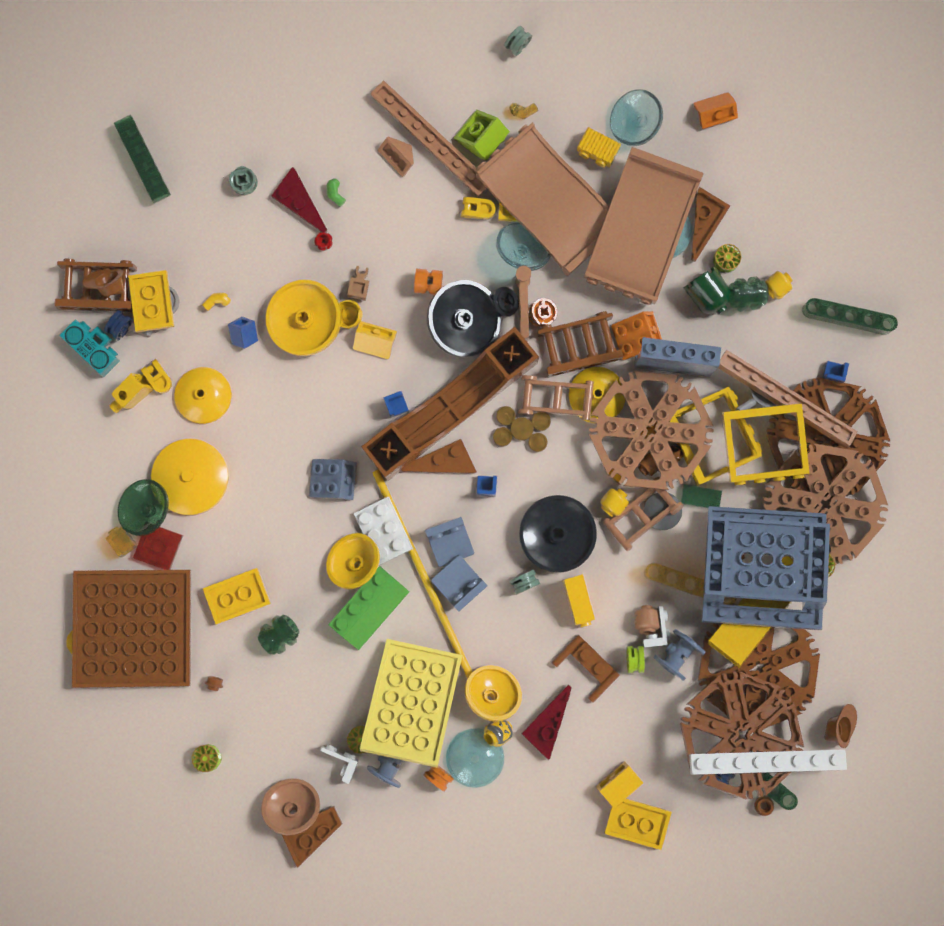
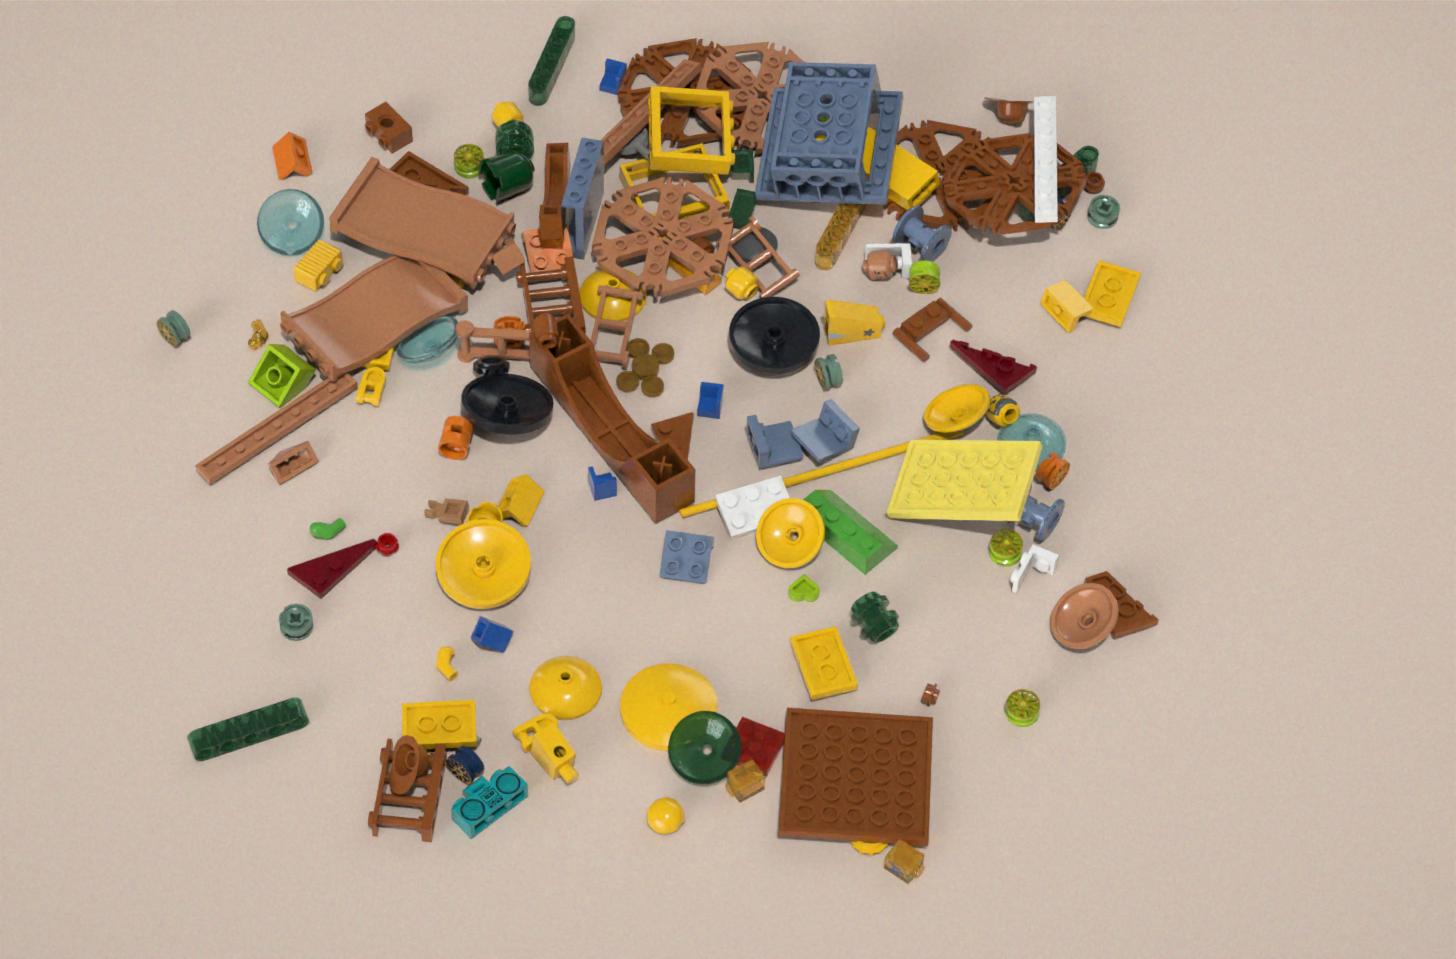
camera: 90 degrees left, 30 degrees down
none -> dark orange brick [365,102,413,154]
none -> nougat panel [492,237,526,275]
none -> dark orange brick [533,313,559,349]
none -> dark orange arch [539,143,571,240]
none -> yellow hair [647,797,686,834]
none -> clear green panel [731,149,754,183]
none -> lime tile [788,574,820,602]
none -> clear yellow brick [884,839,925,884]
none -> sand green wheel [1087,195,1120,229]

